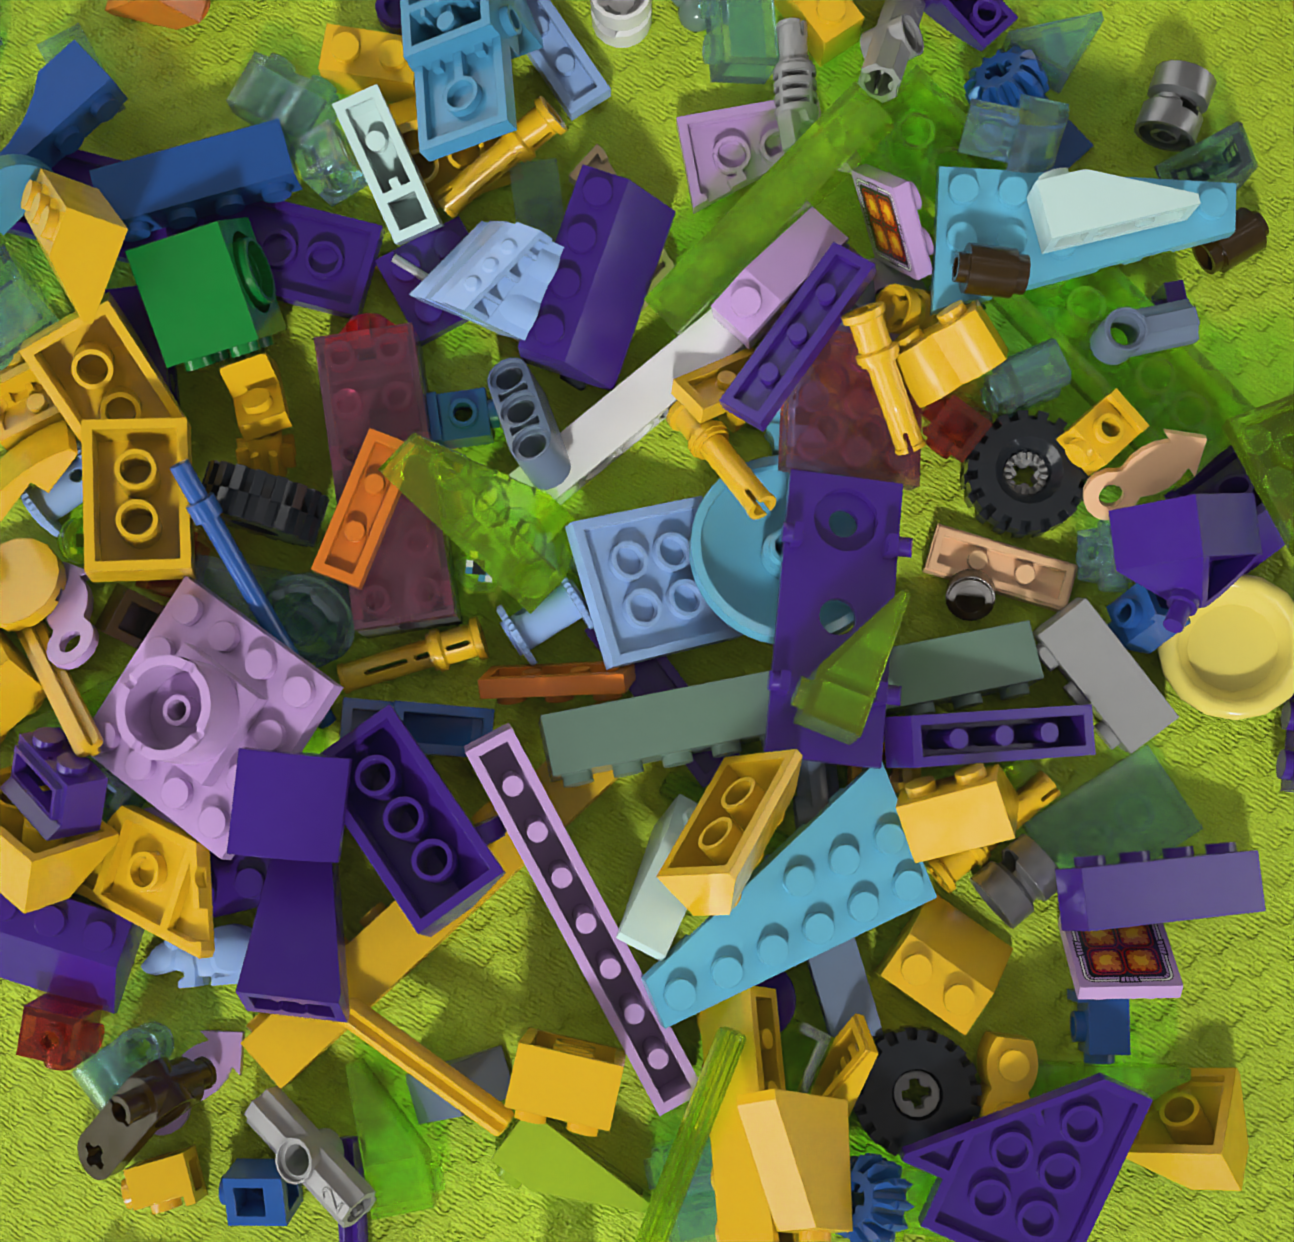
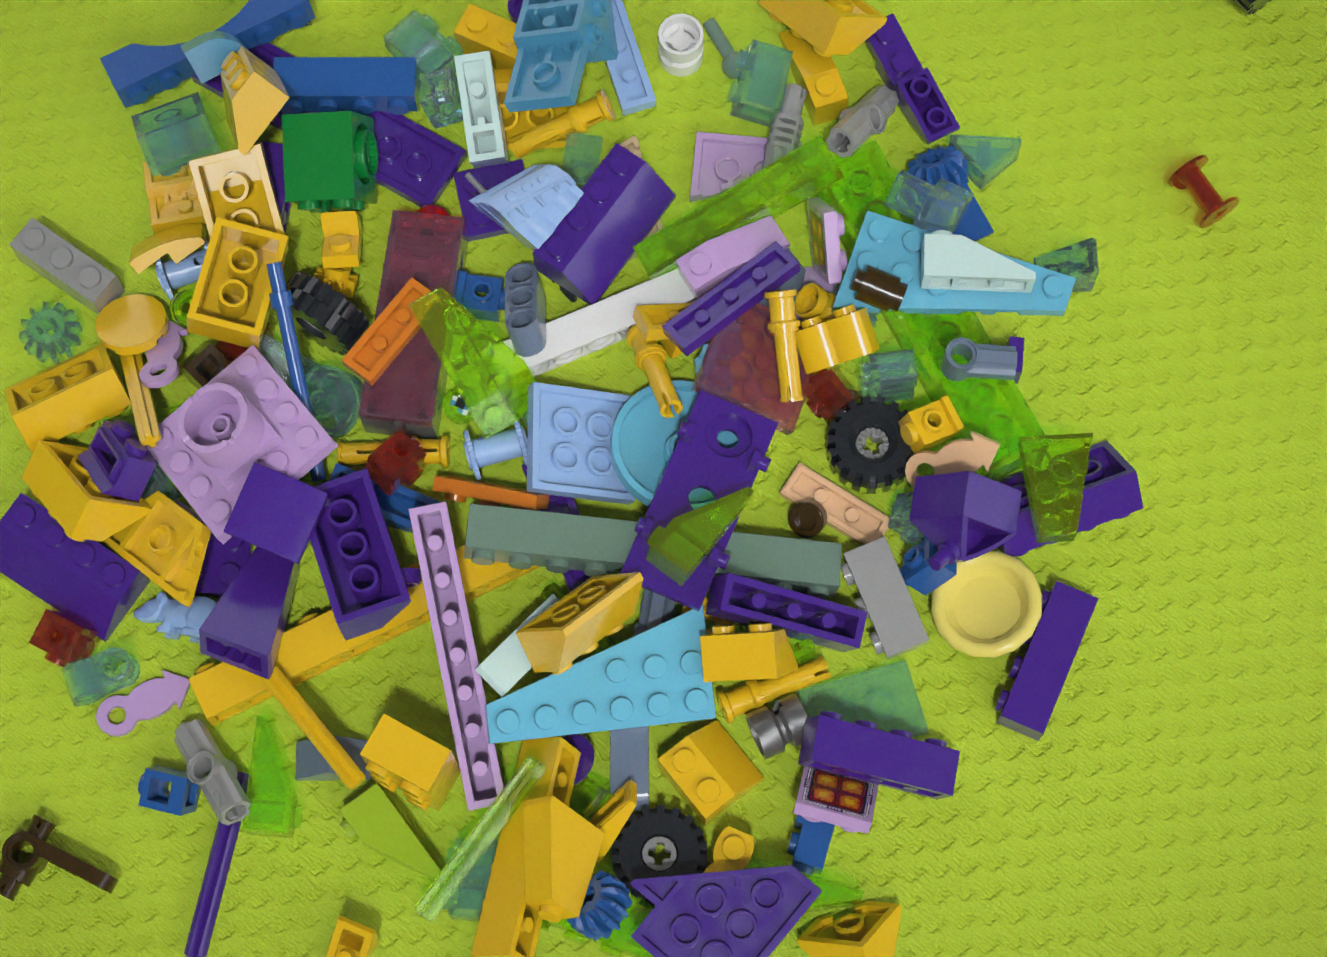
camera: 15 degrees right, 10 degrees down
dark brown piece [77,1056,217,1180] -> none
yellow brick [121,1145,208,1214] -> none
flat silver wheel [1134,60,1217,152] -> none
dark brown brick [1192,207,1269,275] -> none
none -> clear red brick [364,429,426,496]

